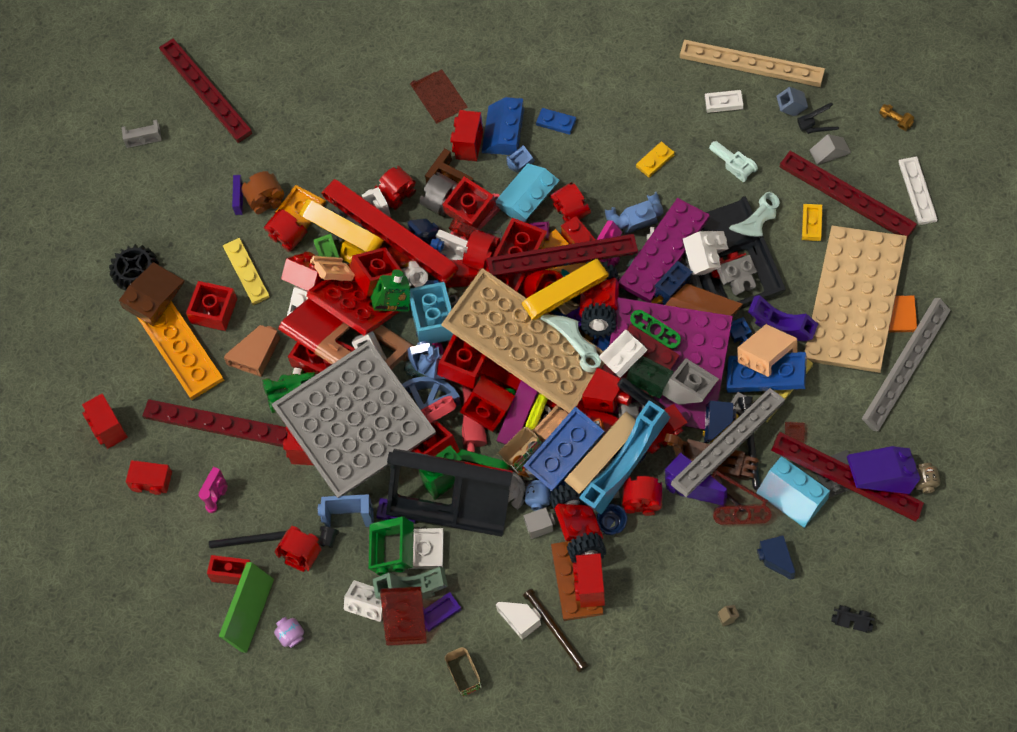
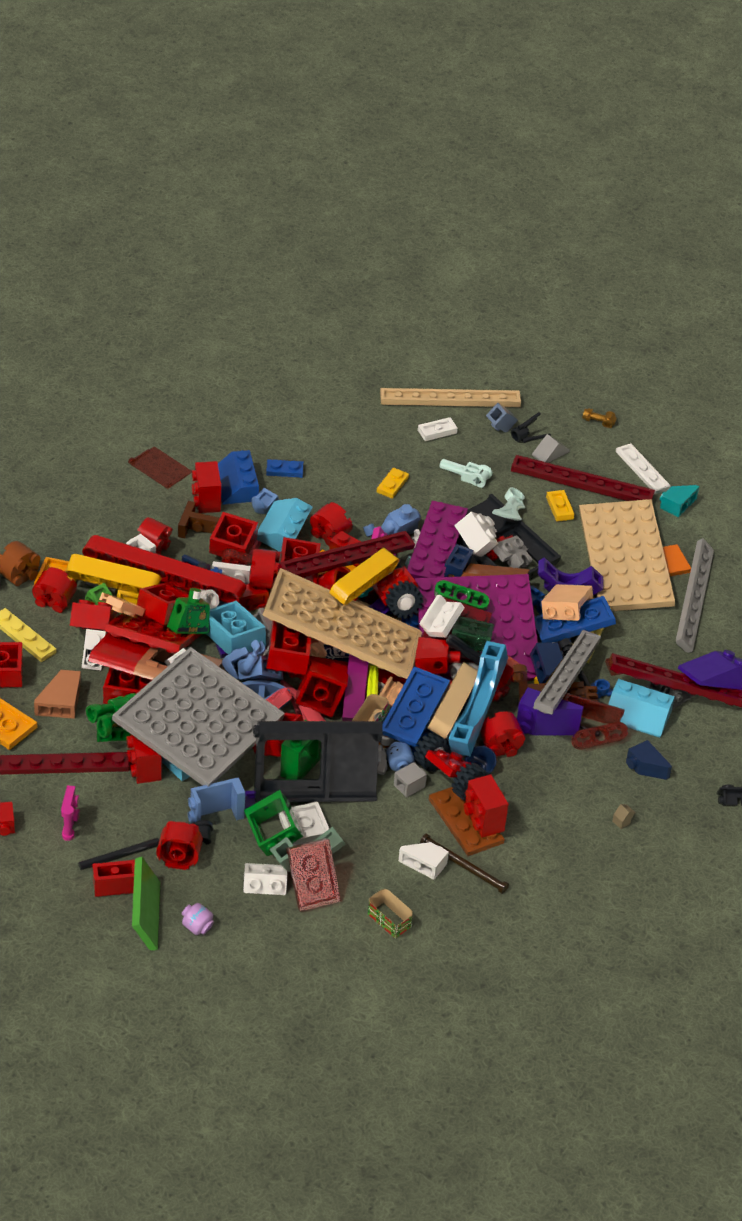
camera: 30 degrees left, 20 degrees down
dark purple tile [416,592,462,632] -> none
flat silver brick [420,172,458,216] -> none
light aqua piece [541,315,601,372] -> none
light grey slope [662,358,719,404] -> none
none -> blue plate [591,679,612,698]
none -> teal slope [660,485,699,517]

